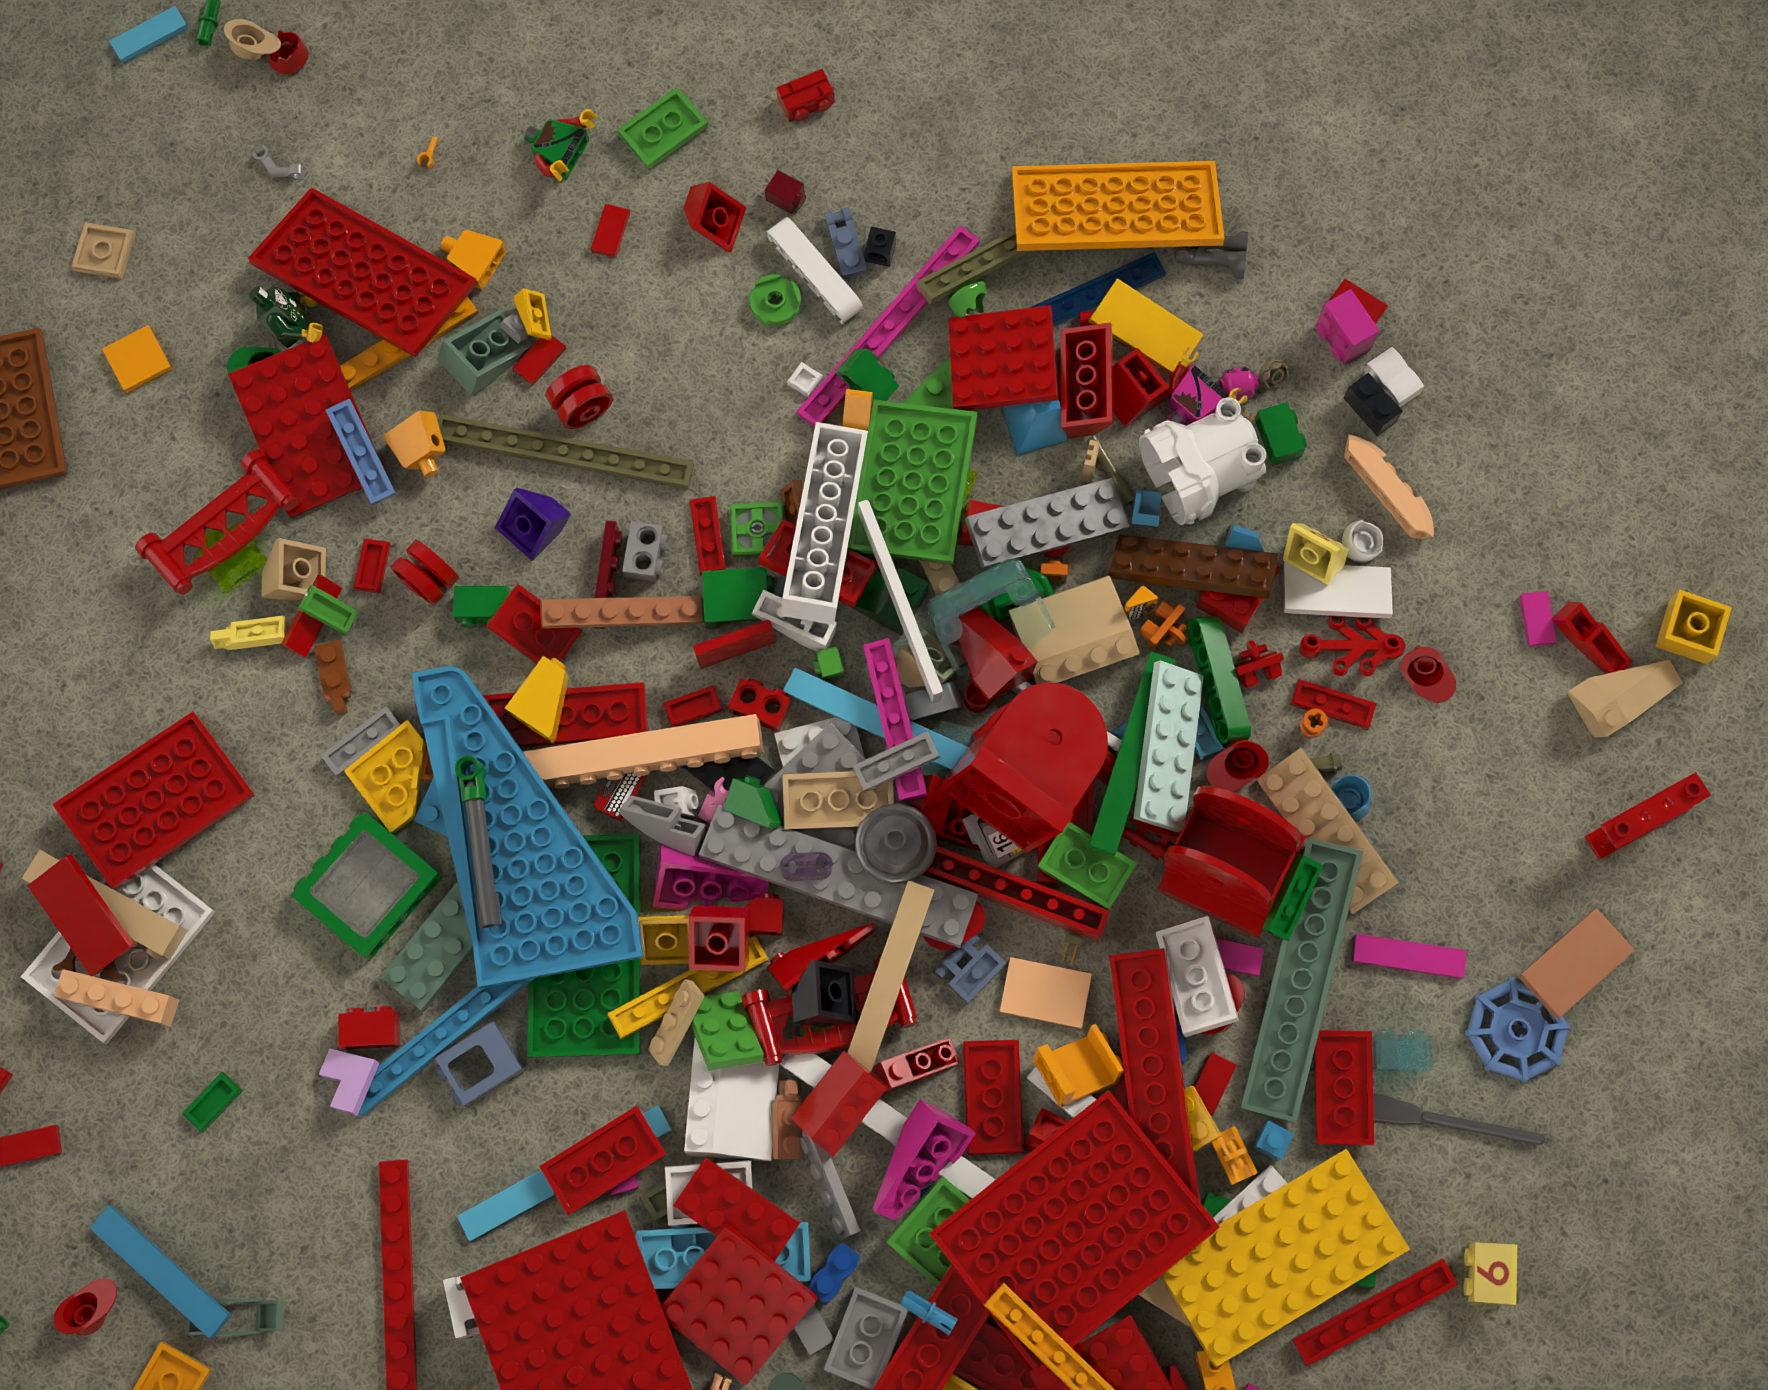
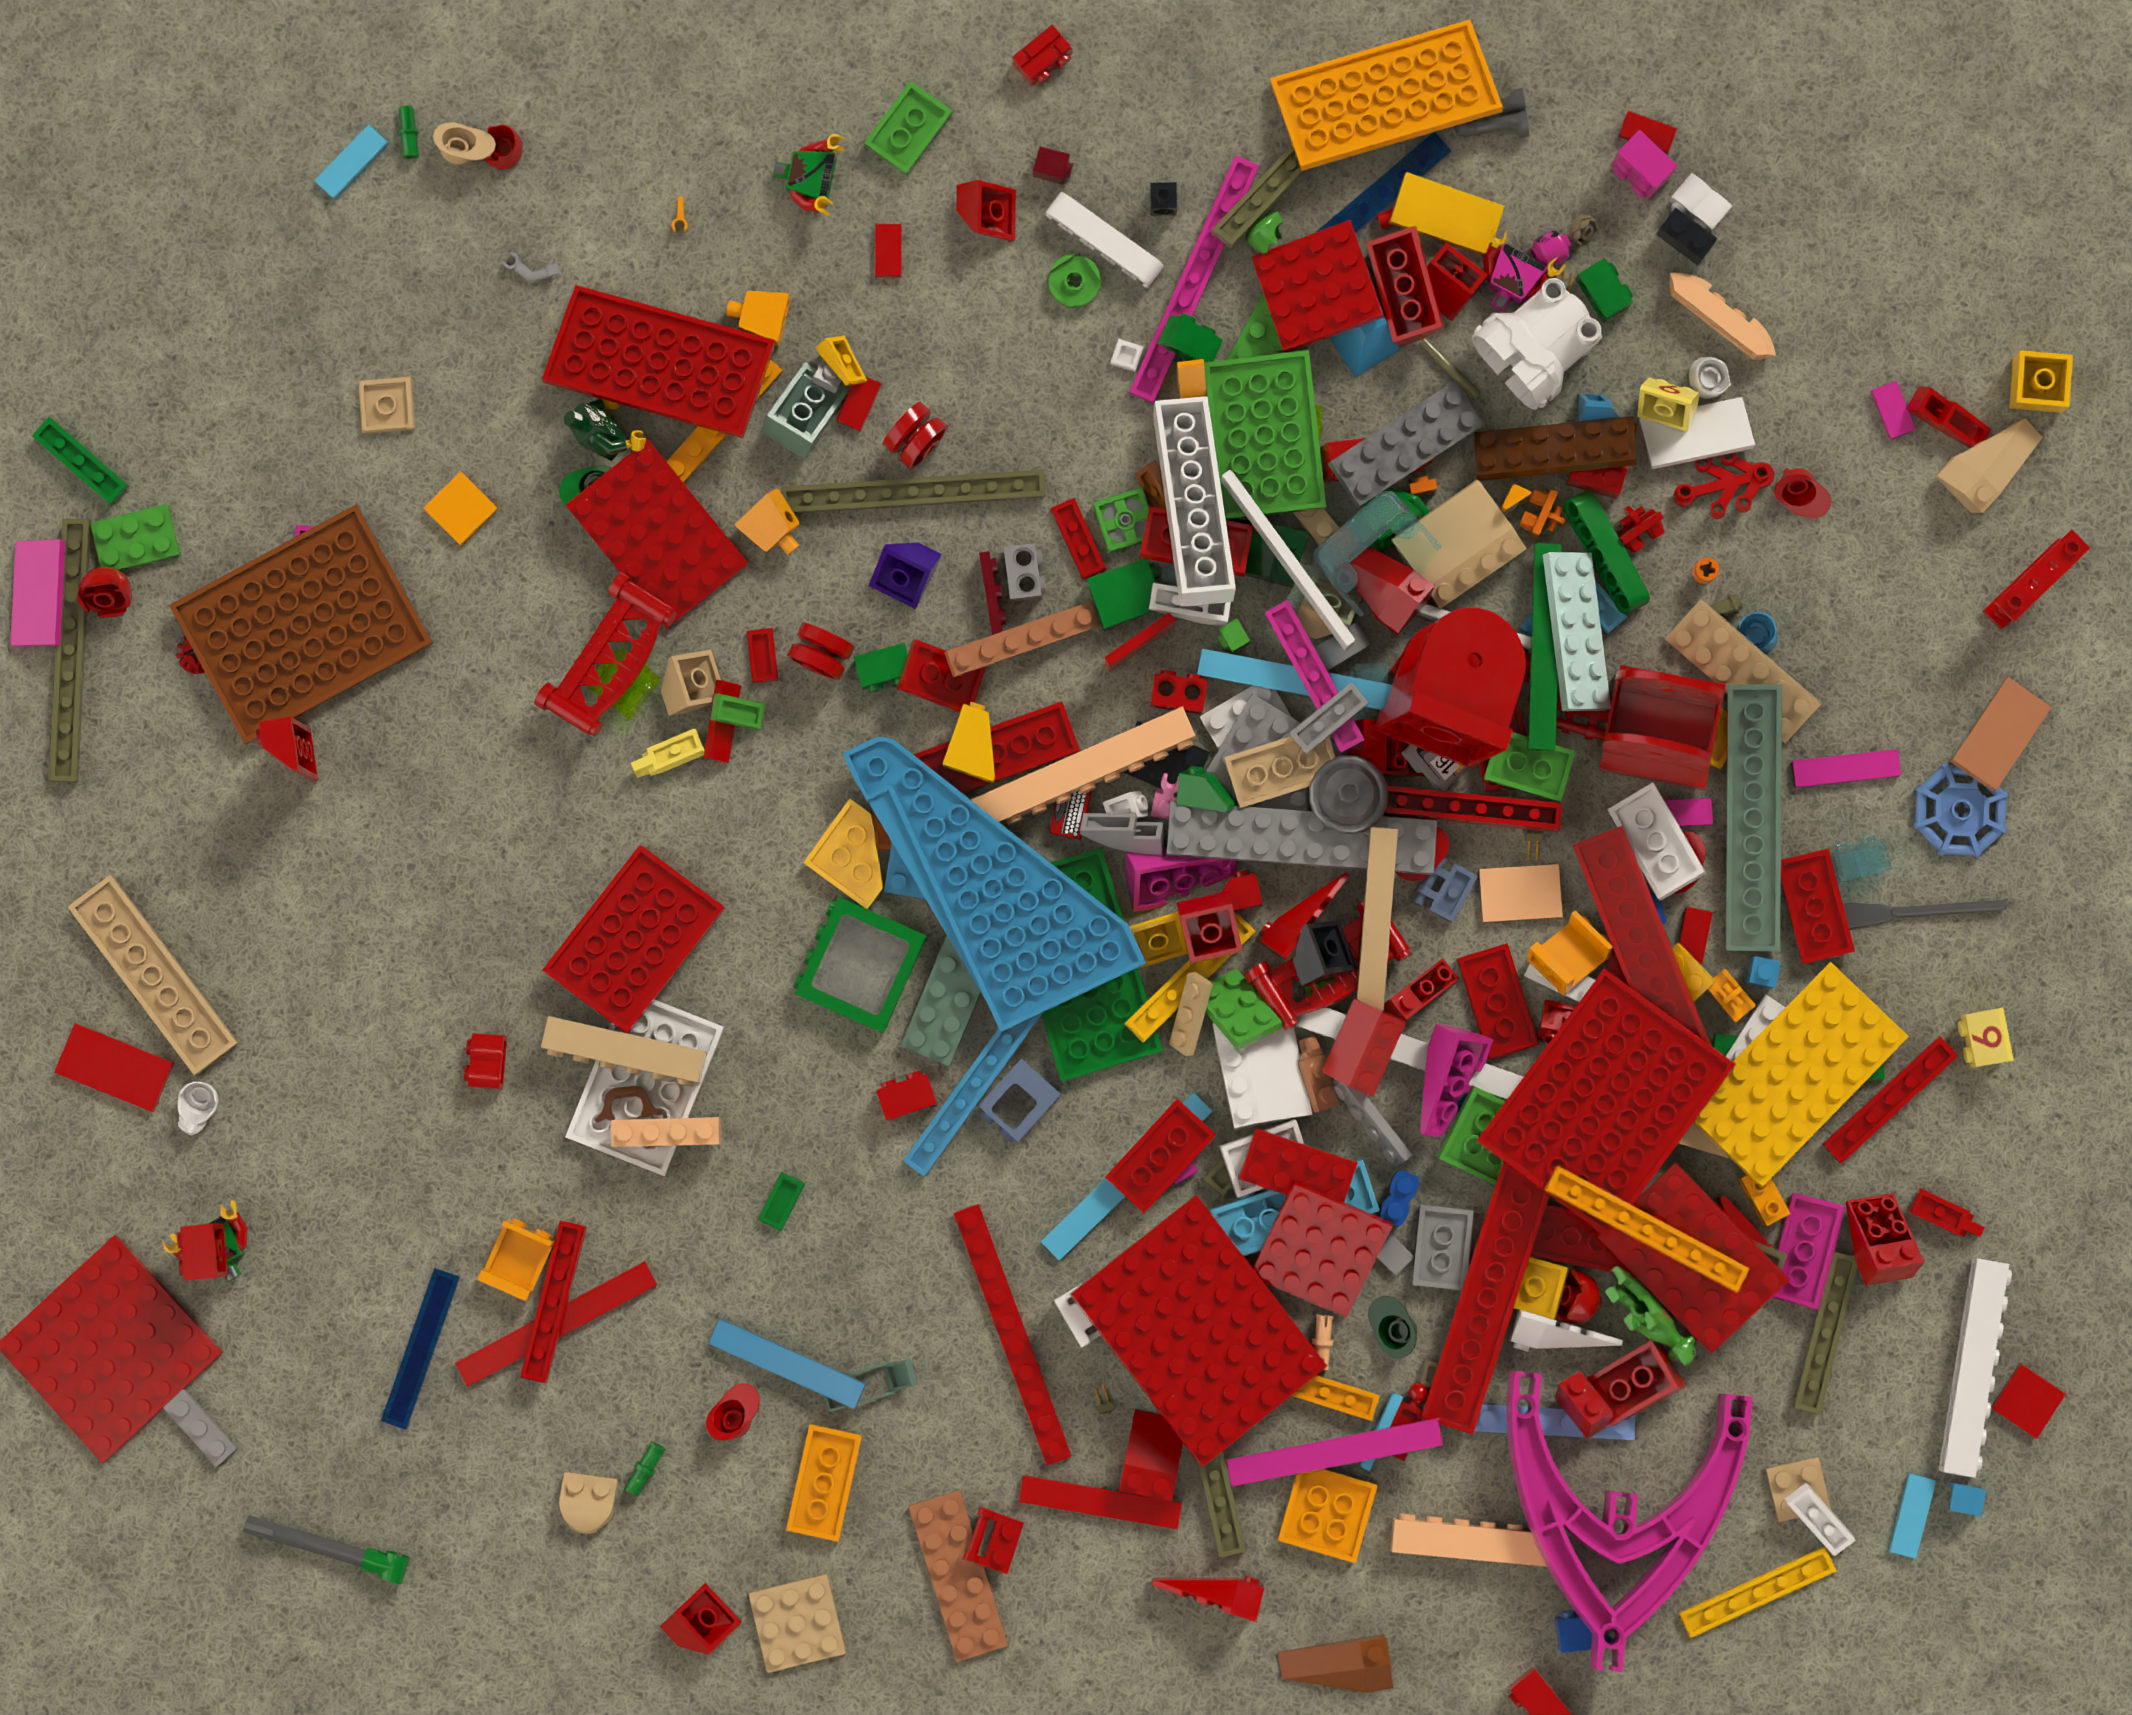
camera: 15 degrees left, 10 degrees up
red tile [27,854,135,976] -> none
dark orange hinge [314,640,352,715] -> none
lavender tile [319,1049,380,1116] -> none
light grey plate [321,706,401,778] -> none
medium blue plate [326,399,396,506] -> none
dark grey piece [455,755,502,928] -> none
red tile [663,685,723,727] -> none
clear purple beam [780,852,833,881] -> none
sand blue plate [824,207,867,279] -> none
dark azure axle [901,1291,958,1336] -> none
red wheel [964,682,991,713] -> none
tan tile [1081,440,1100,484] -> none
dark azure panel [1131,489,1162,527] -> none
red piece [1206,740,1269,792] -> none
green plate [1262,853,1323,942] -> none
red tile [1290,679,1377,730] -> none

